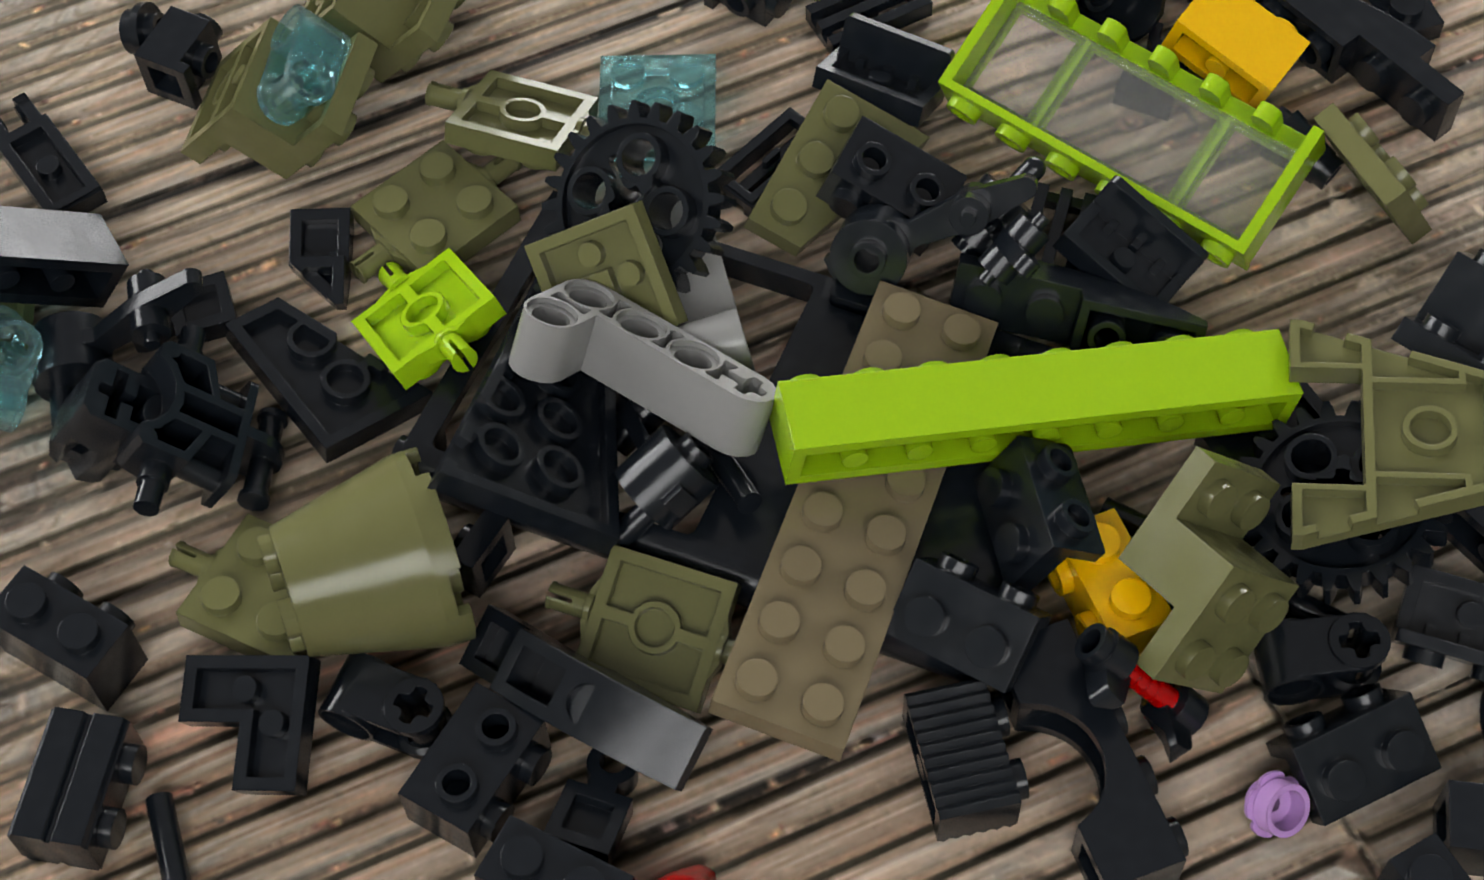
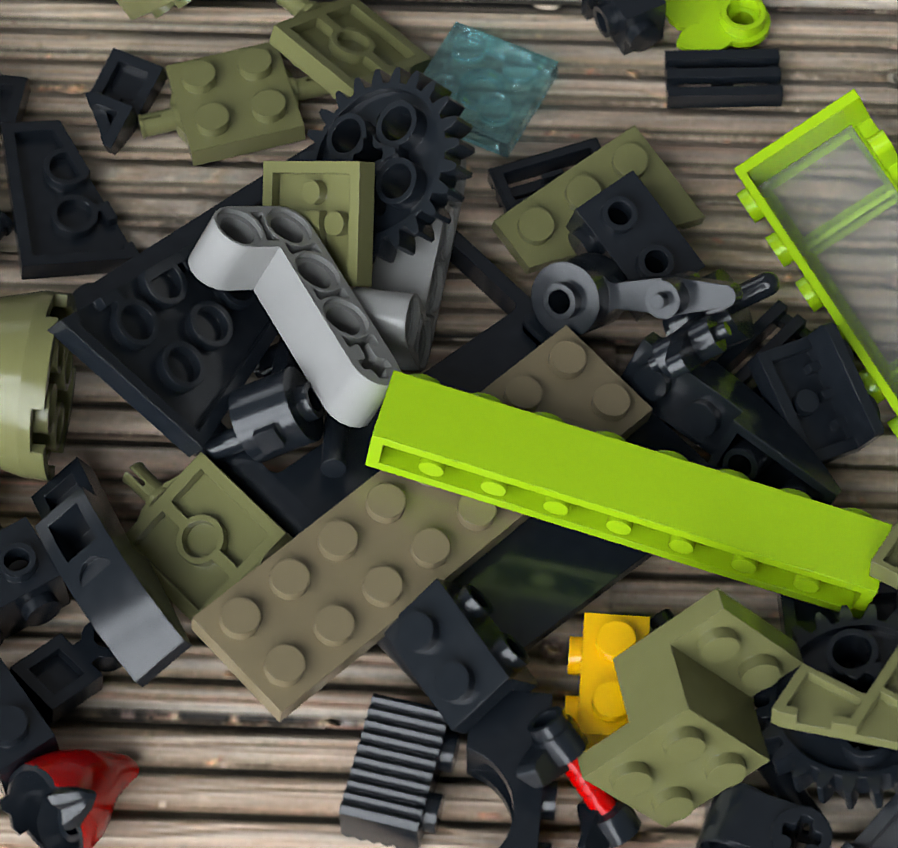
camera: 25 degrees right, 0 degrees up
lime plate [351,248,507,390] -> none
black plate [454,510,516,598] -> none
black bracket [812,12,955,128] -> none
black bracket [974,435,1105,591] -> none

